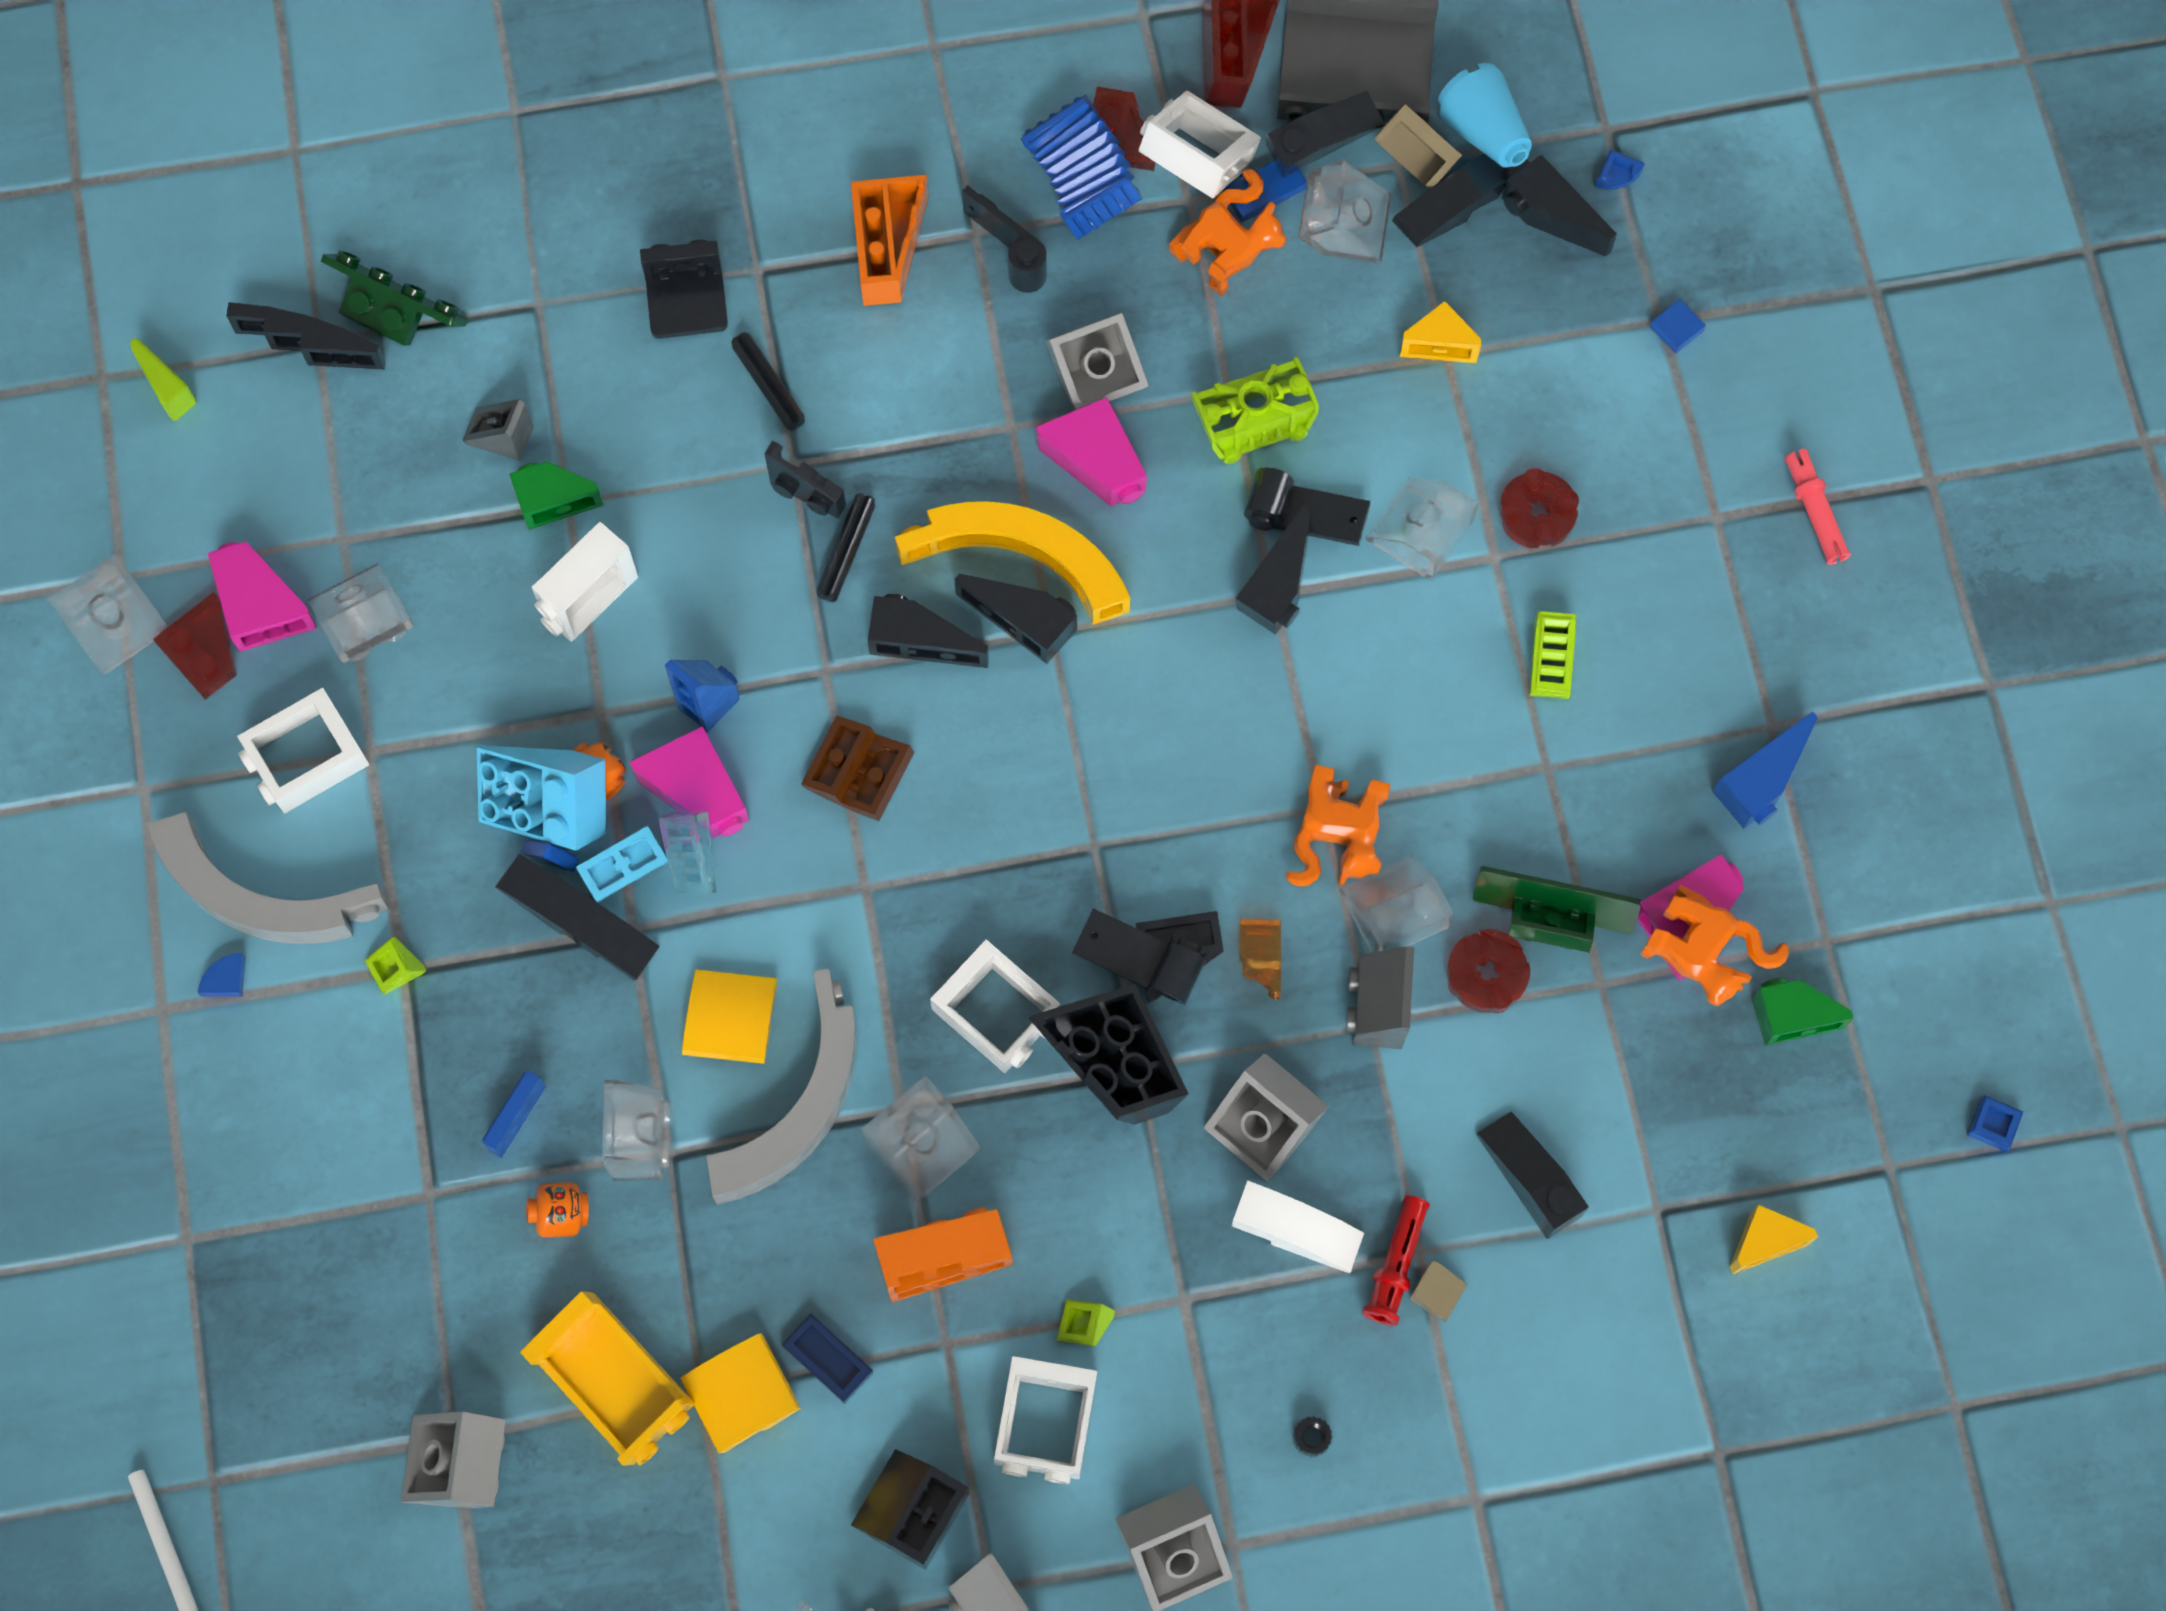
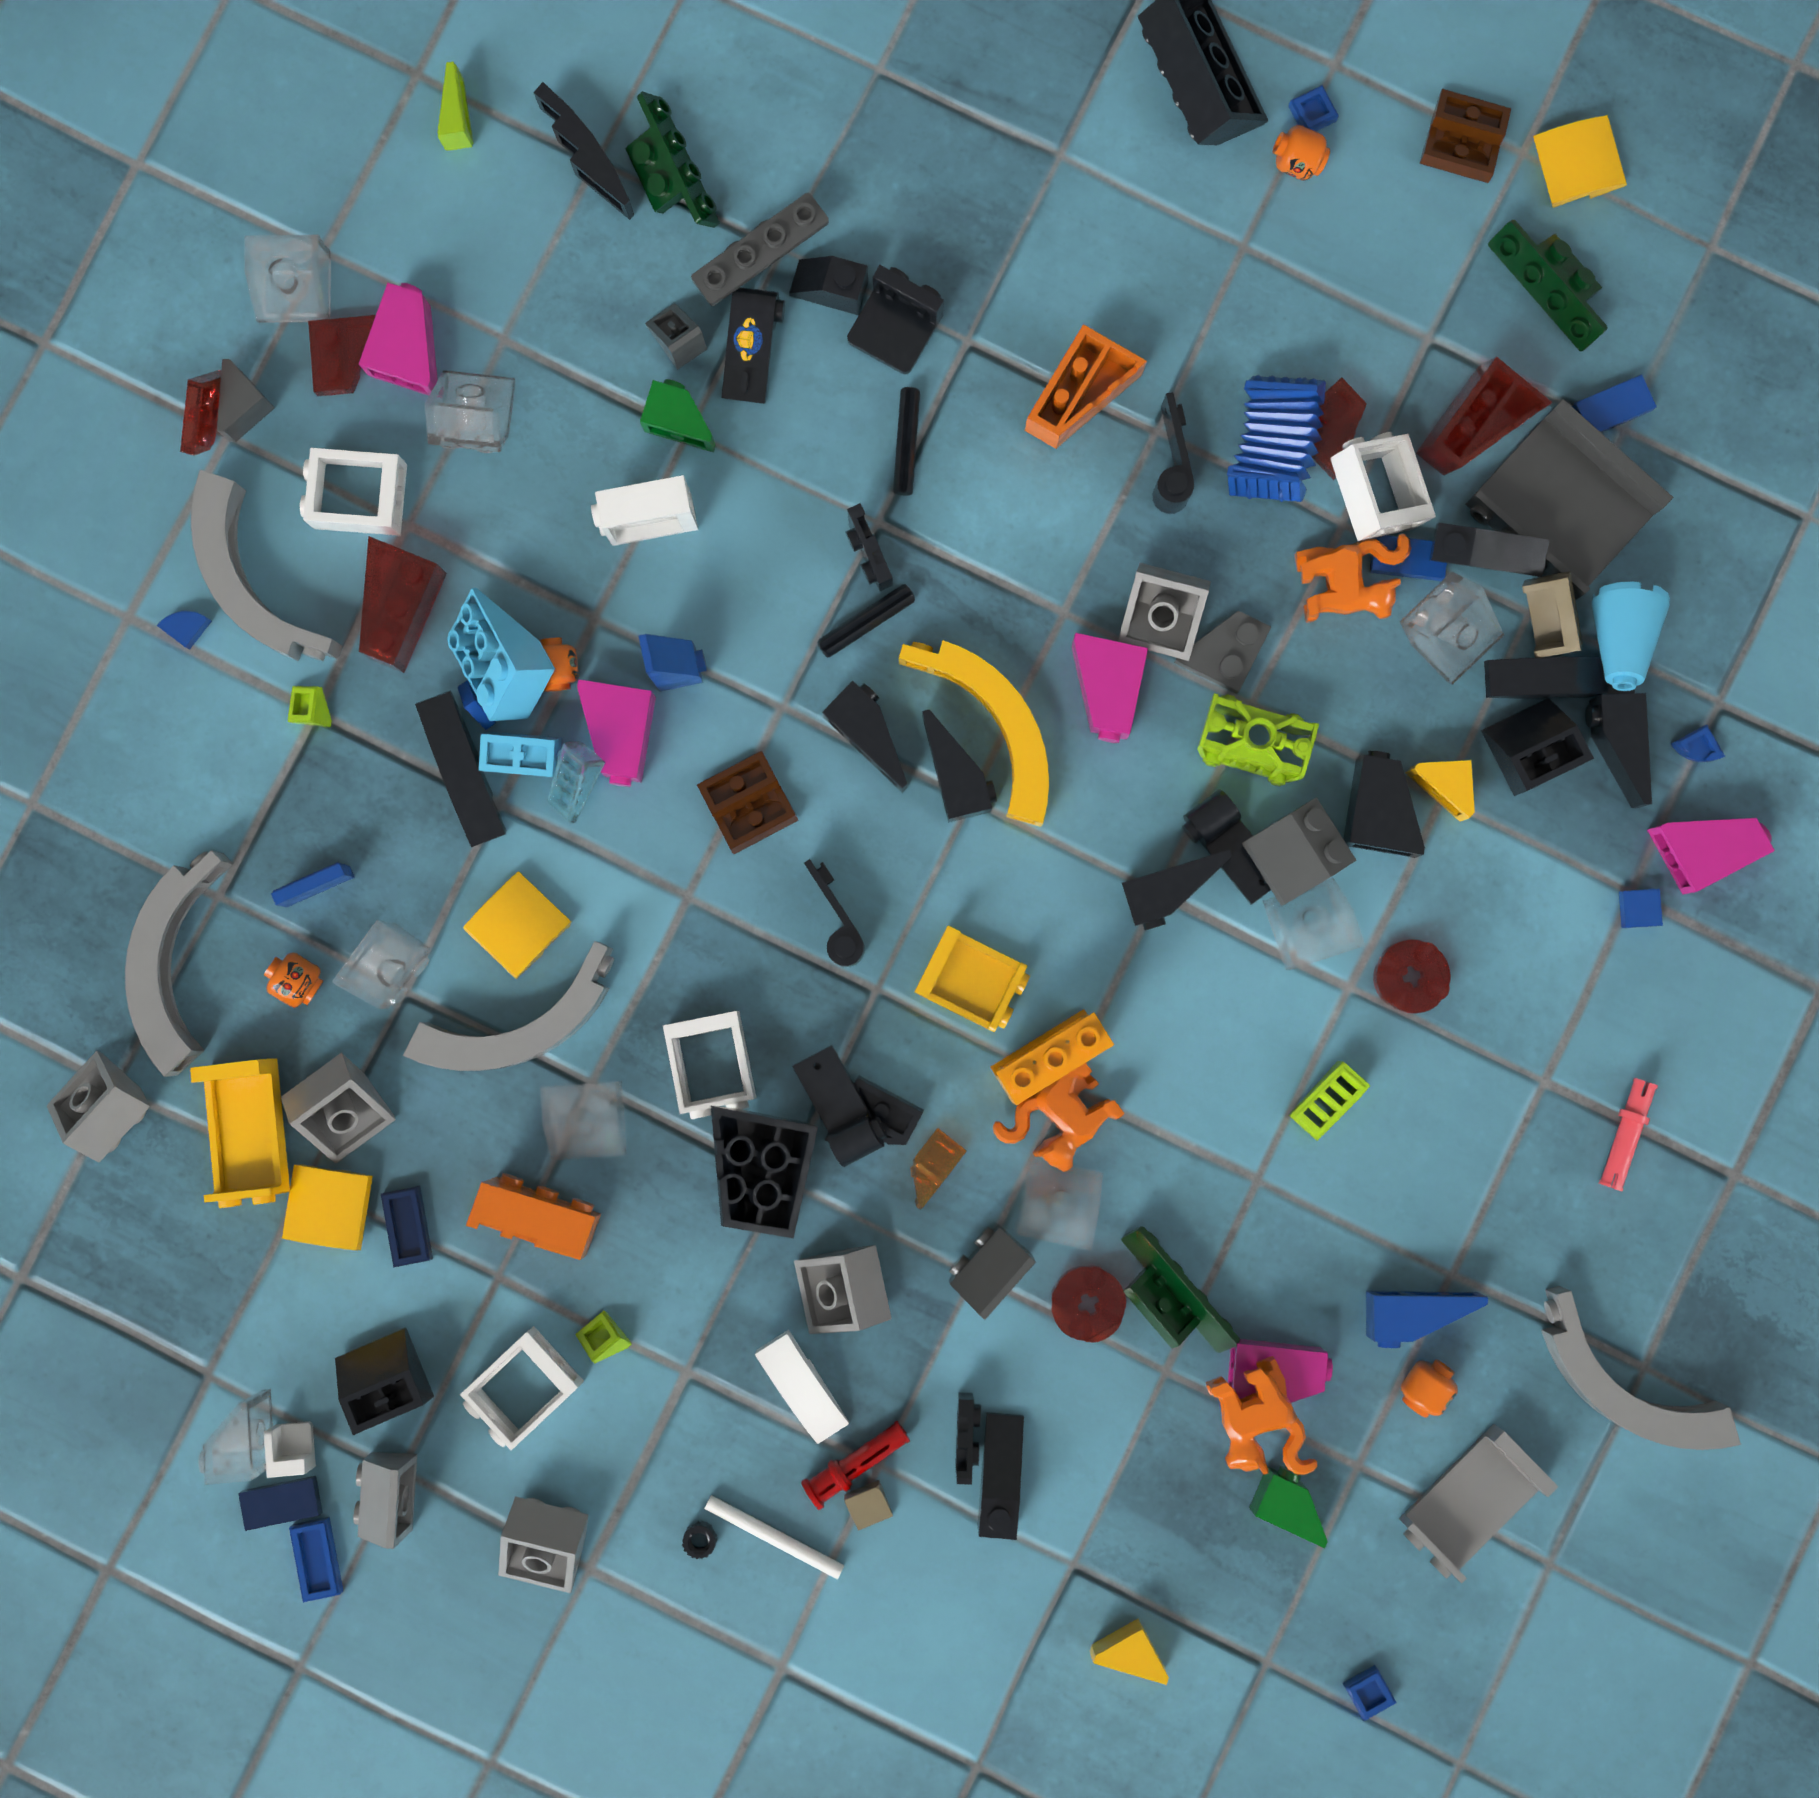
camera: 40 degrees right, 15 degrees up
none -> light grey arch [125,850,233,1077]
none -> clear red wing [180,370,221,456]
none -> dark grey slope [217,359,275,442]
none -> light grey slope [281,1052,396,1164]
none -> clear red wedge [359,536,447,673]
none -> dark grey bracket [691,193,829,306]
none -> white bar [704,1495,844,1579]
none -> black door [721,287,785,404]
none -> black slope [789,256,869,315]
none -> black door [804,859,865,967]
none -> yellow panel [914,925,1030,1032]
none -> black wing [955,1393,981,1485]
none -> light orange window [990,1009,1114,1105]
none -> dark grey wing [1174,611,1271,694]
none -> dark grey slope [1242,797,1356,906]
none -> black slope [1343,751,1425,858]
none -> light grey panel [1399,1424,1558,1584]
none -> orange head [1401,1359,1458,1418]
none -> black slope [1481,698,1594,796]
none -> light grey arch [1541,1286,1741,1450]
none -> dark pink slope [1647,818,1775,895]

